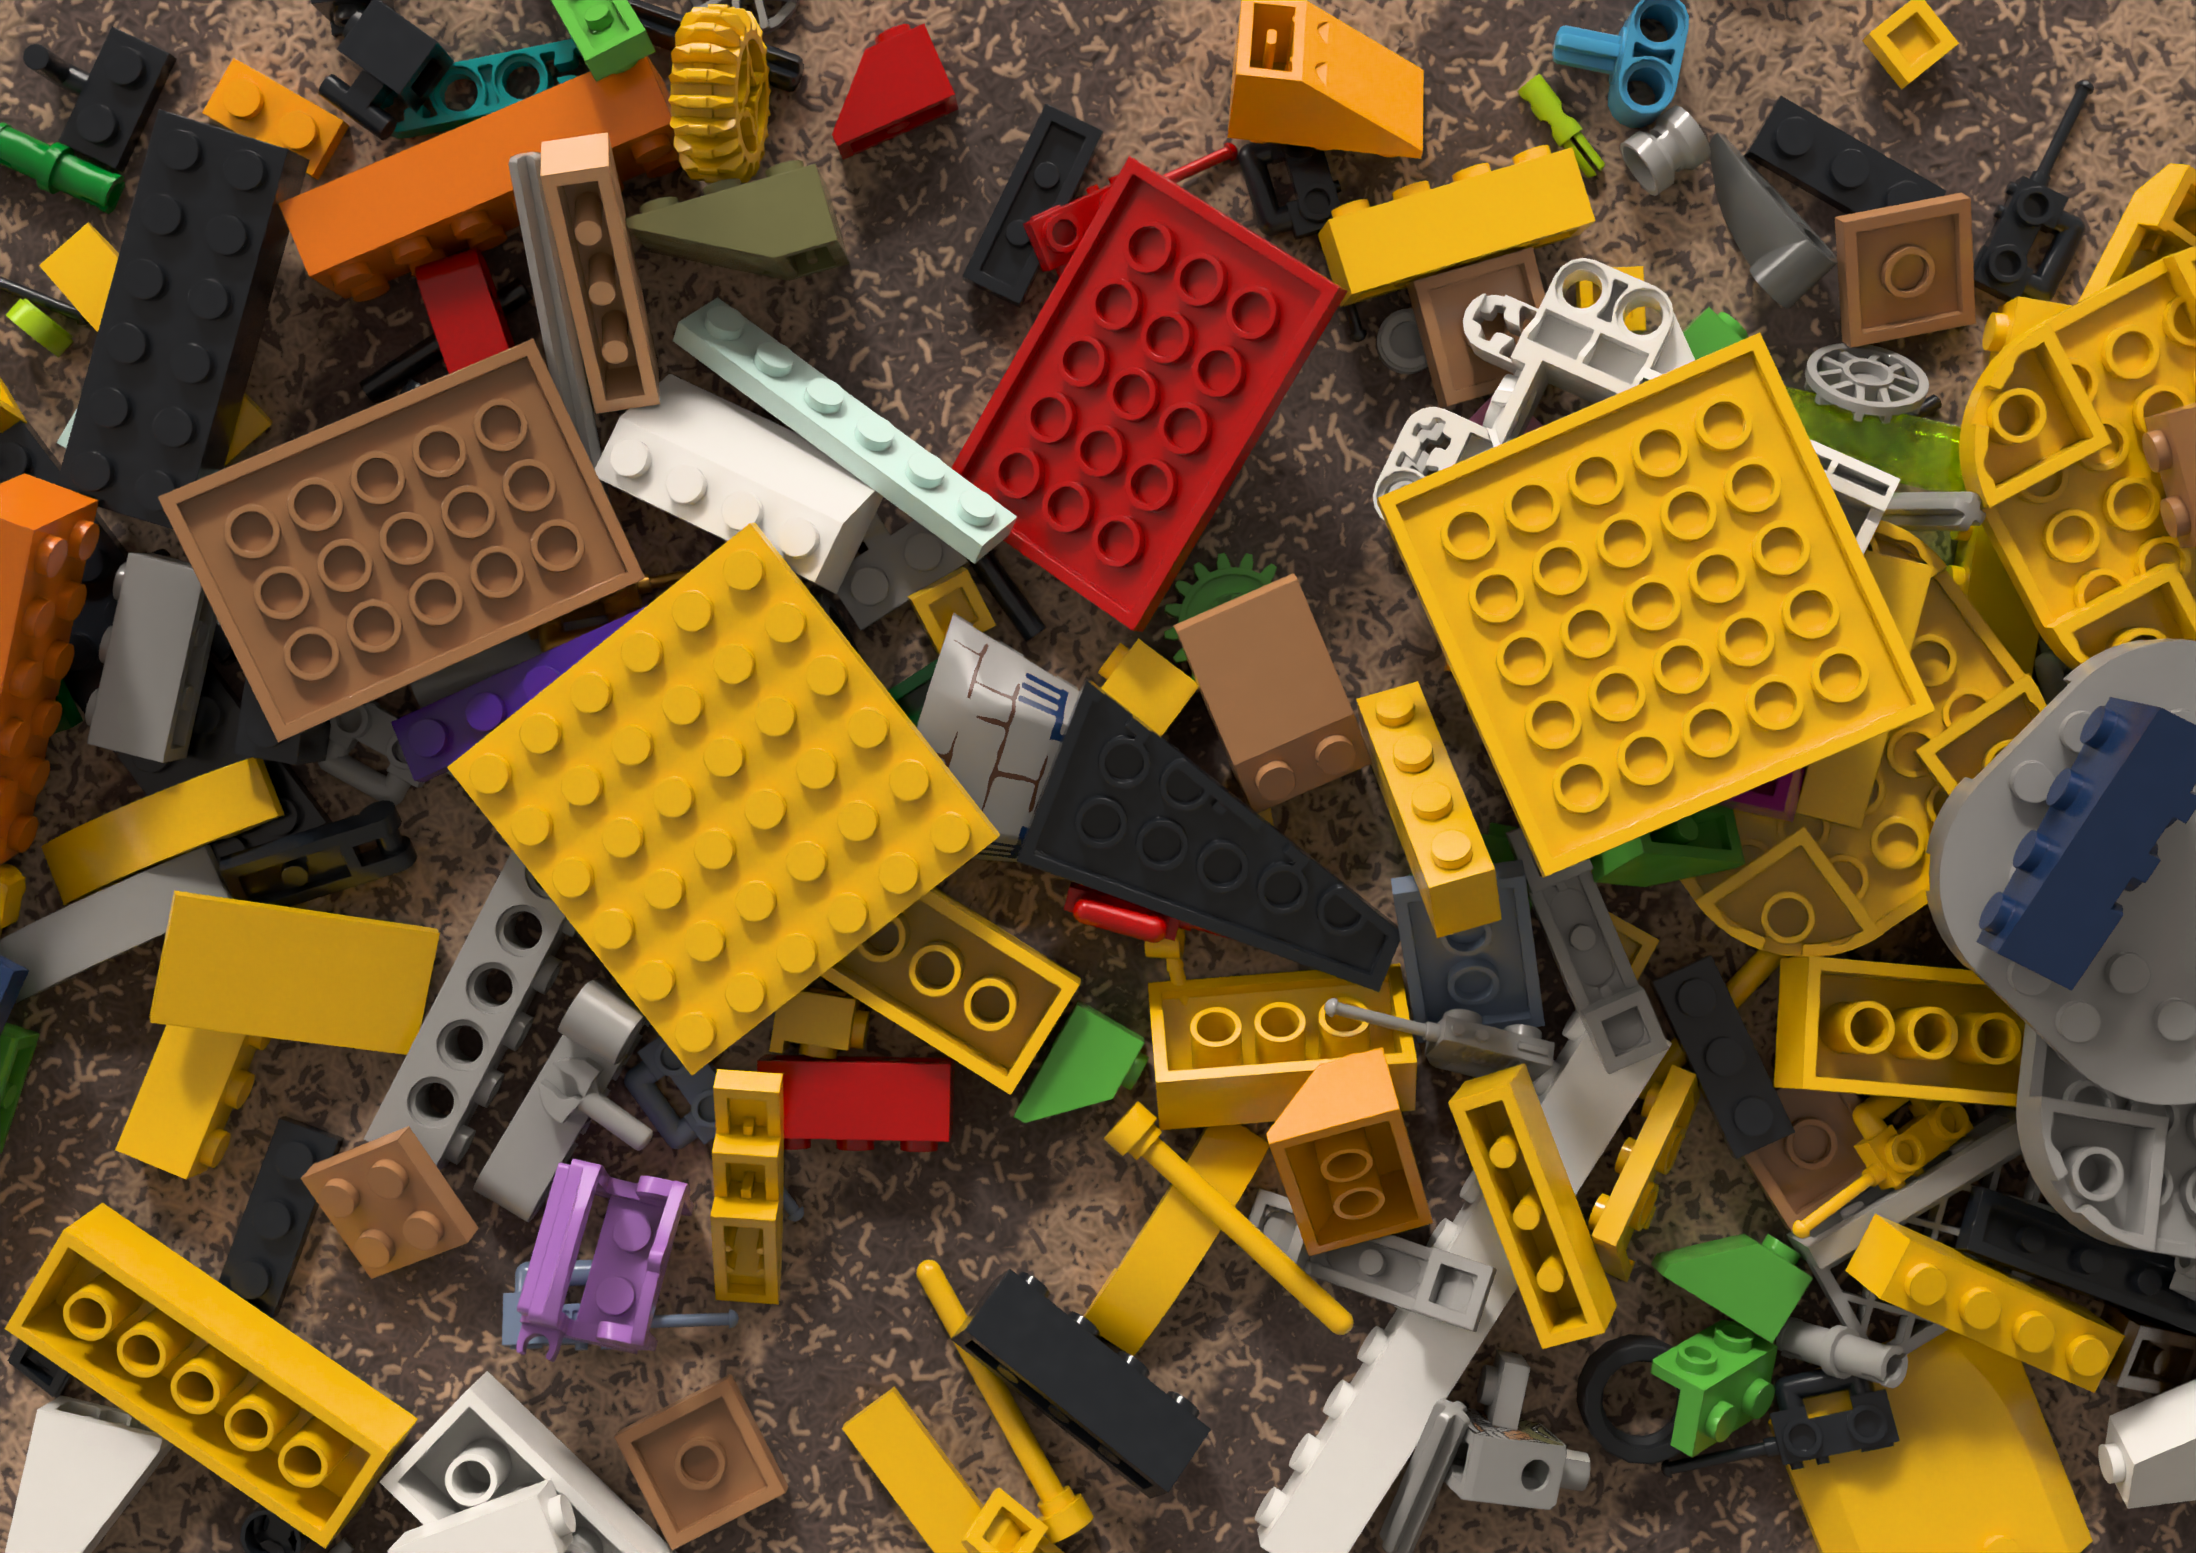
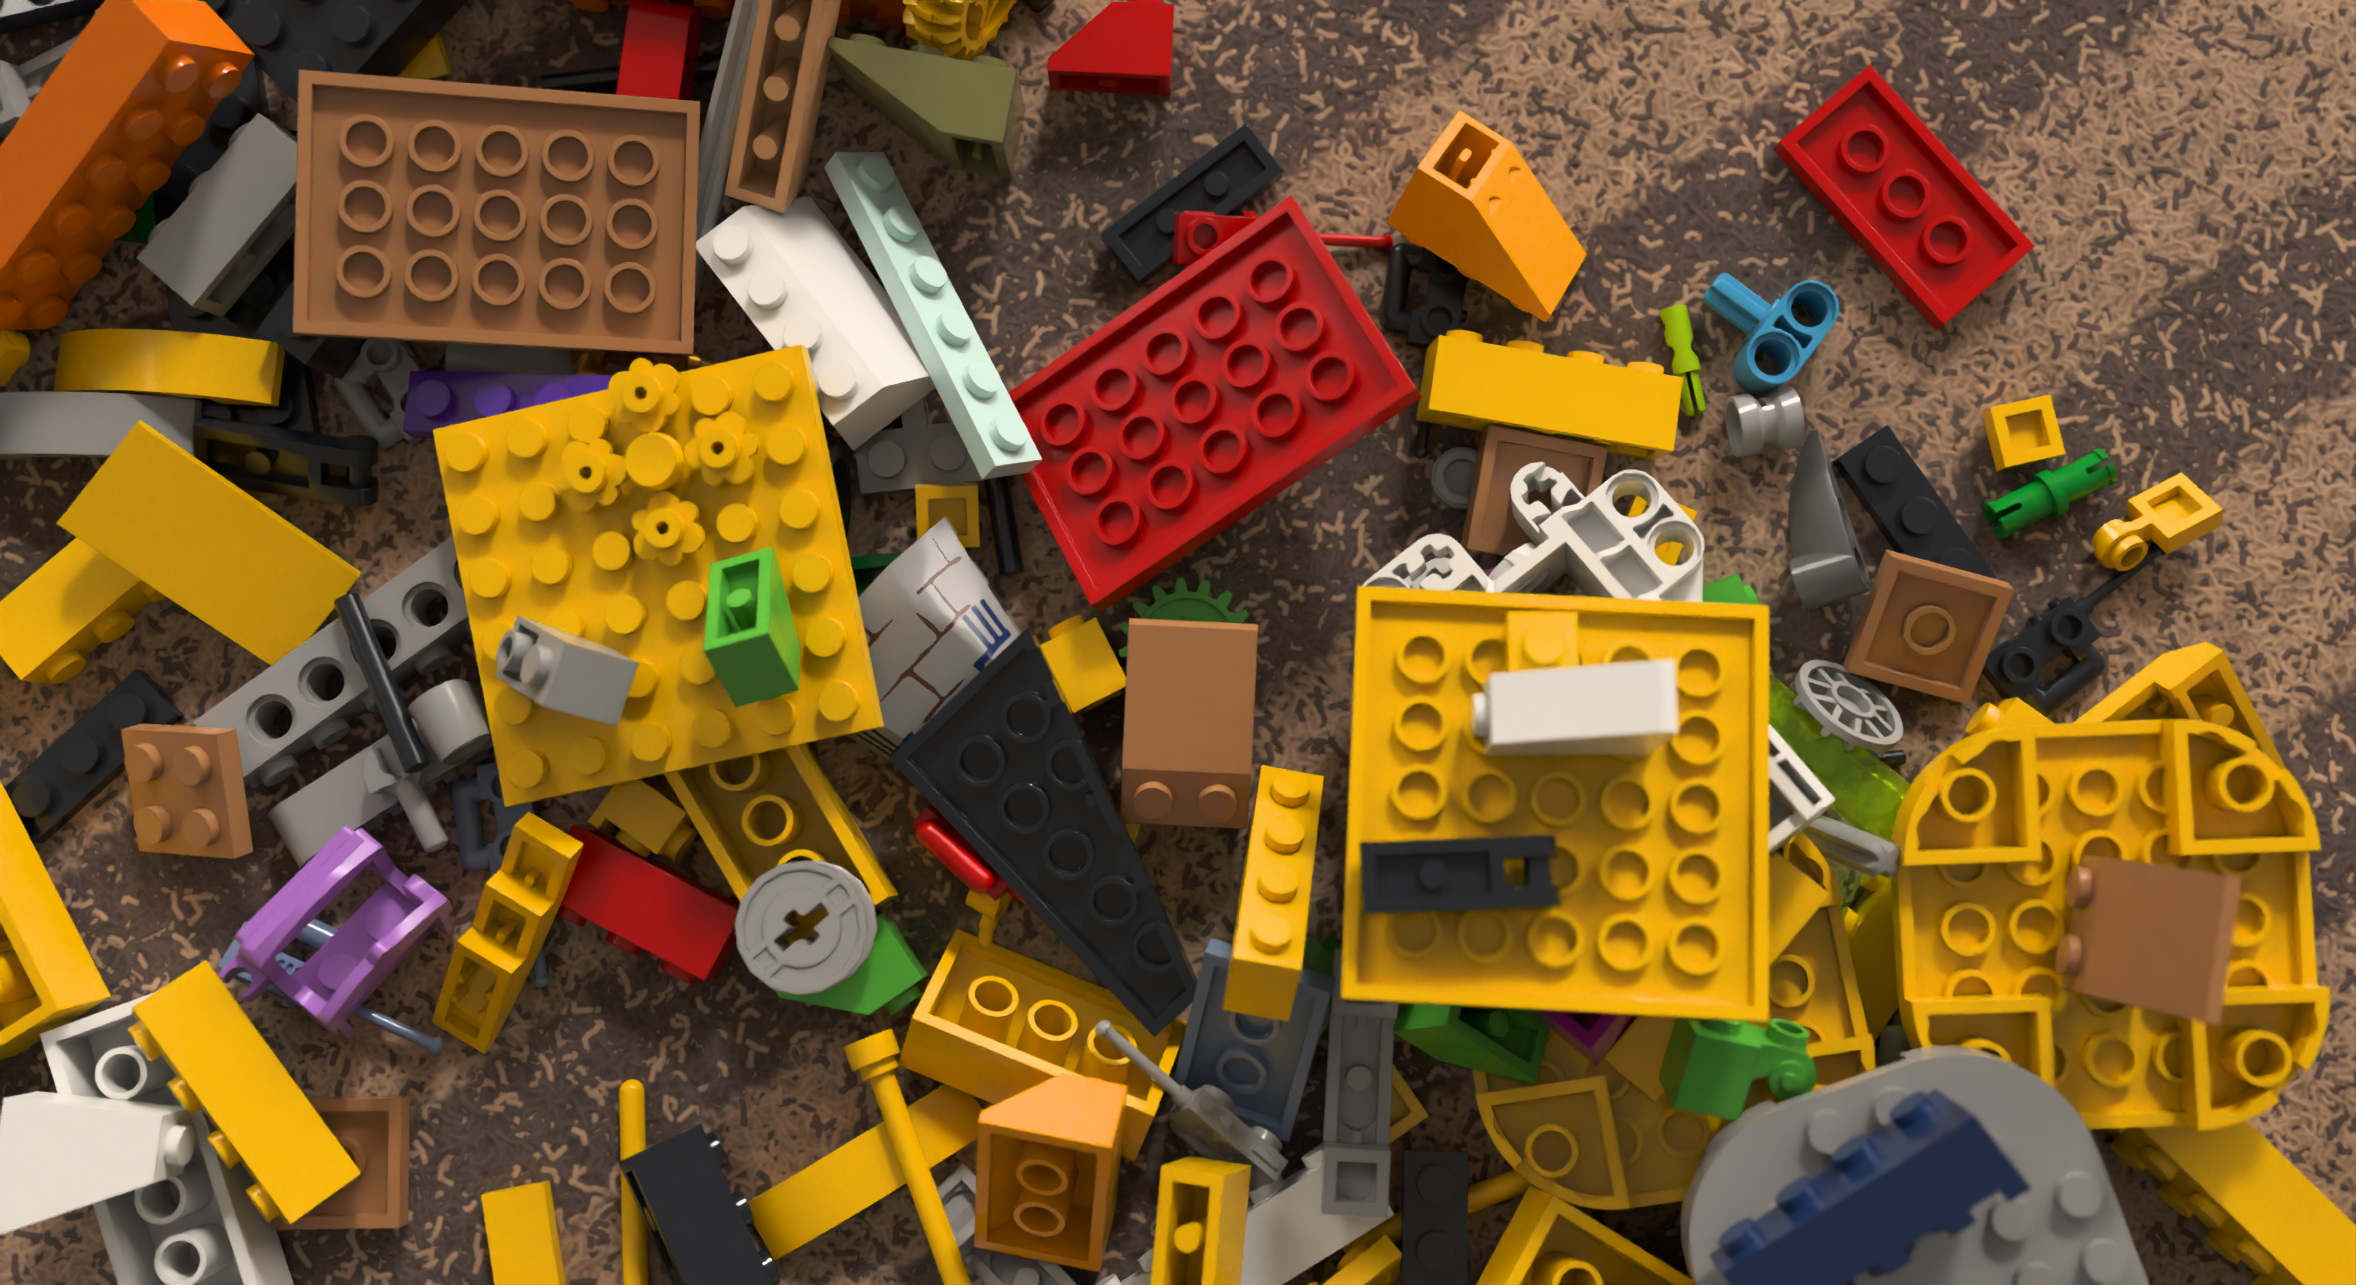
camera: 30 degrees right, 5 degrees down
none -> yellow brick [127,960,361,1225]
none -> black bar [334,593,430,774]
none -> light grey slope [496,615,639,726]
none -> yellow plant [554,358,760,567]
none -> bright green slope [704,547,800,708]
none -> light grey piece [735,860,877,995]
none -> black plate [1358,835,1561,916]
none -> white slope [1471,660,1678,755]
none -> yellow plate [1505,611,1579,672]
none -> bright green brick [1659,1018,1817,1121]
none -> green pin [1983,448,2118,539]
none -> yellow plate [2092,472,2223,571]

